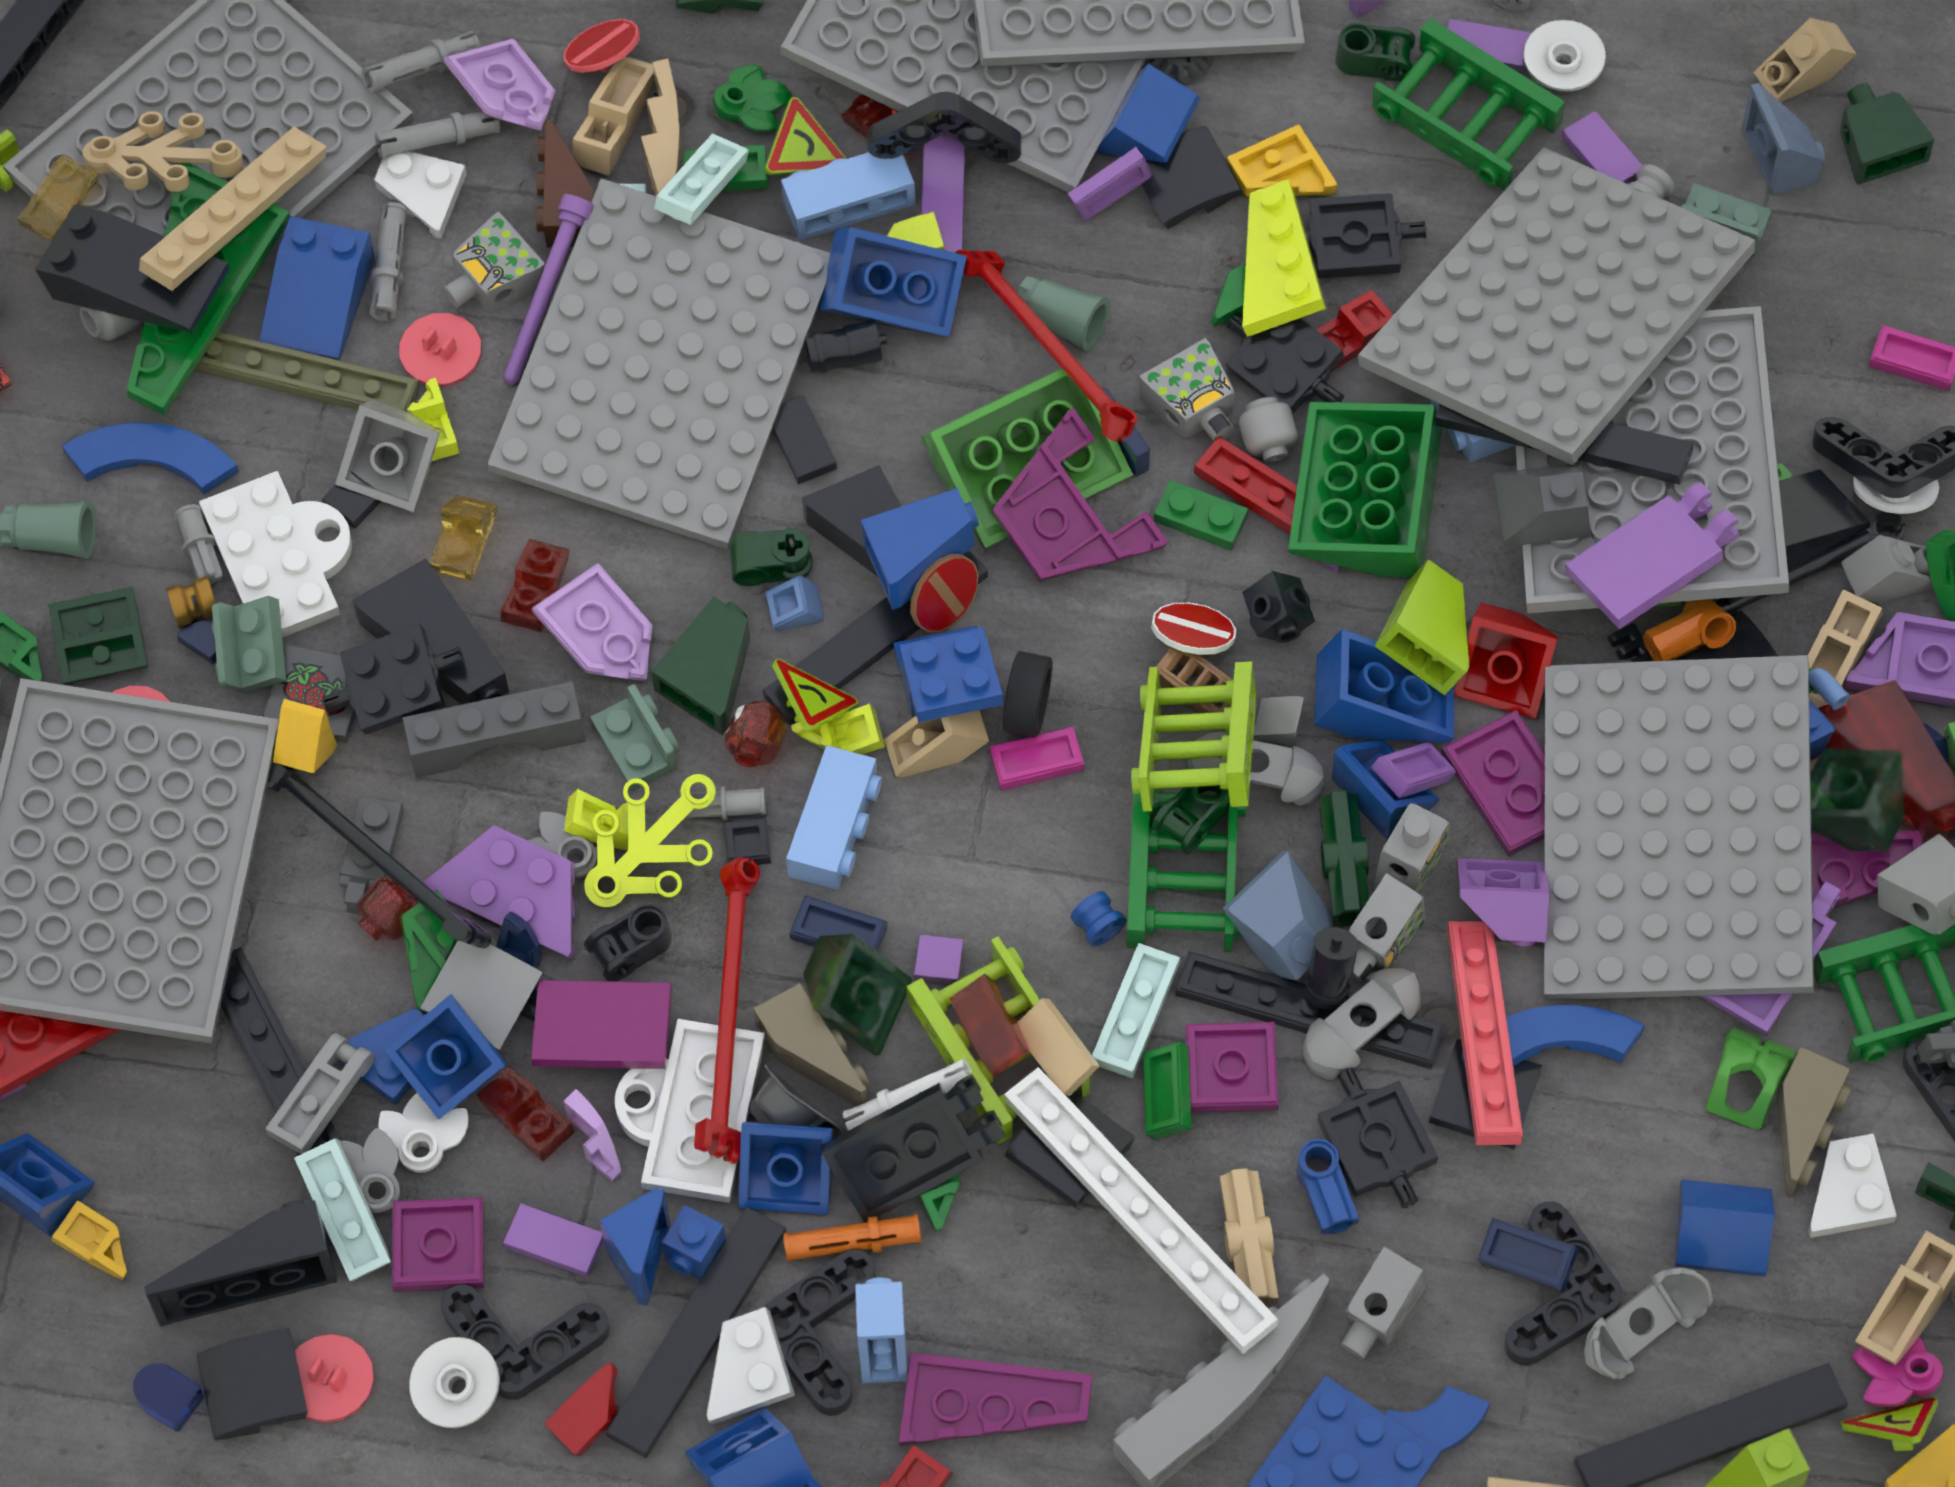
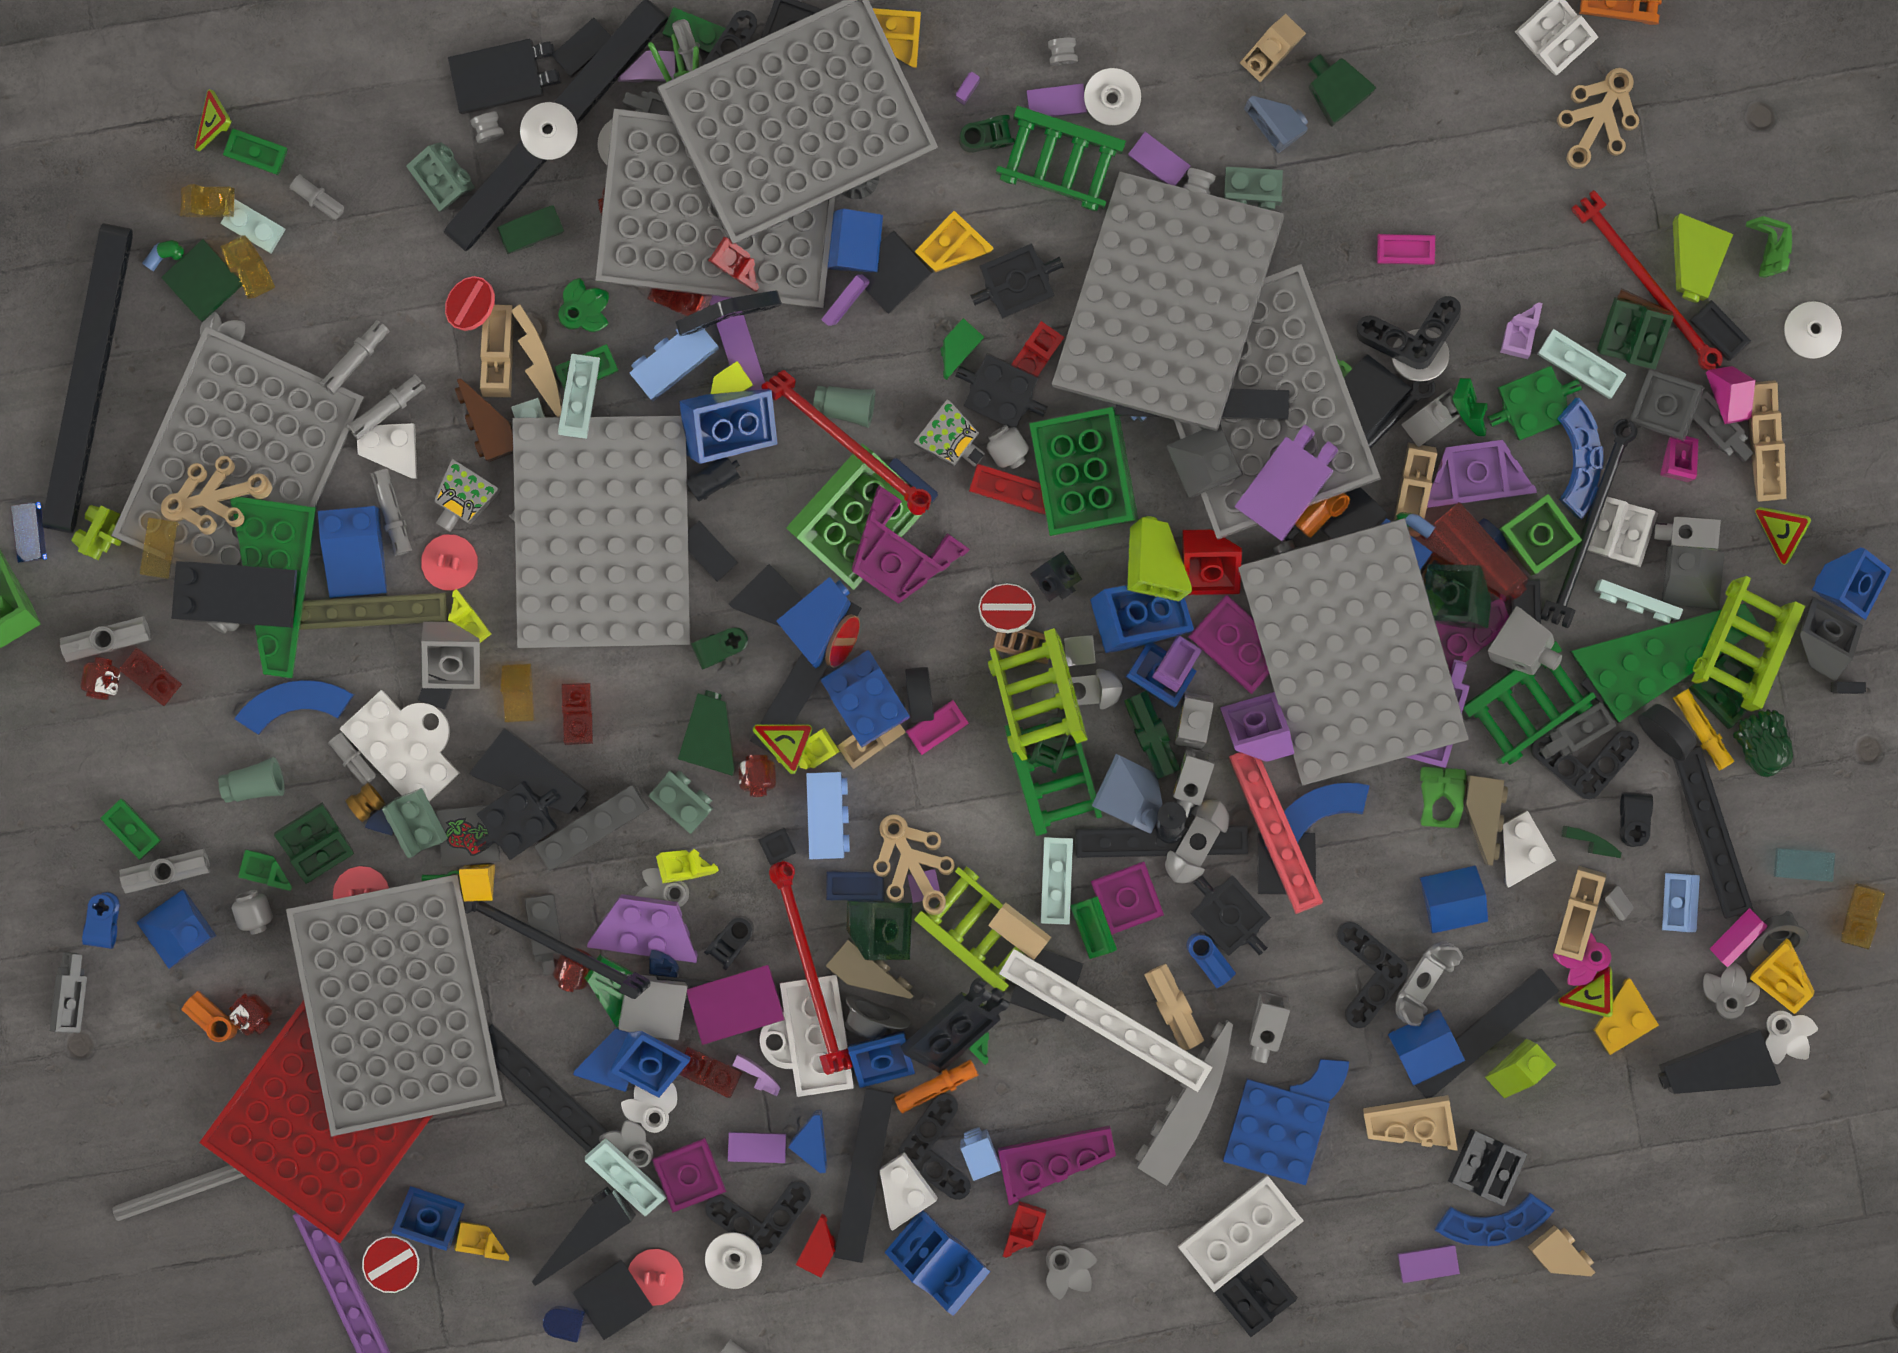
camera: 20 degrees left, 25 degrees up
tan plate [139,127,327,291] -> none
light grey plate [265,1033,375,1154] -> none
lavender tile [444,38,555,131] -> none
medium lavender piece [504,194,594,385] -> none
lavender tile [532,563,652,681] -> none
neon yellow plant [584,774,716,908] -> none
blue brick [662,1205,726,1280] -> none
light grey axle [680,786,767,821] -> none
piece [764,97,847,175] -> none
medium blue slope [765,575,824,631] -> none
white pin [843,1059,973,1131] -> none
clear red slope [950,973,1030,1077] -> none
blue wheel [1070,891,1126,947] -> none
green plate [1154,479,1249,551] -> none
neon yellow wing [1242,179,1326,337] -> none
dark blue tile [1477,1218,1579,1292] -> none
none -> slope [708,237,759,292]
none -> tan plant [873,815,955,915]
none -> blue slope [1388,1009,1465,1086]

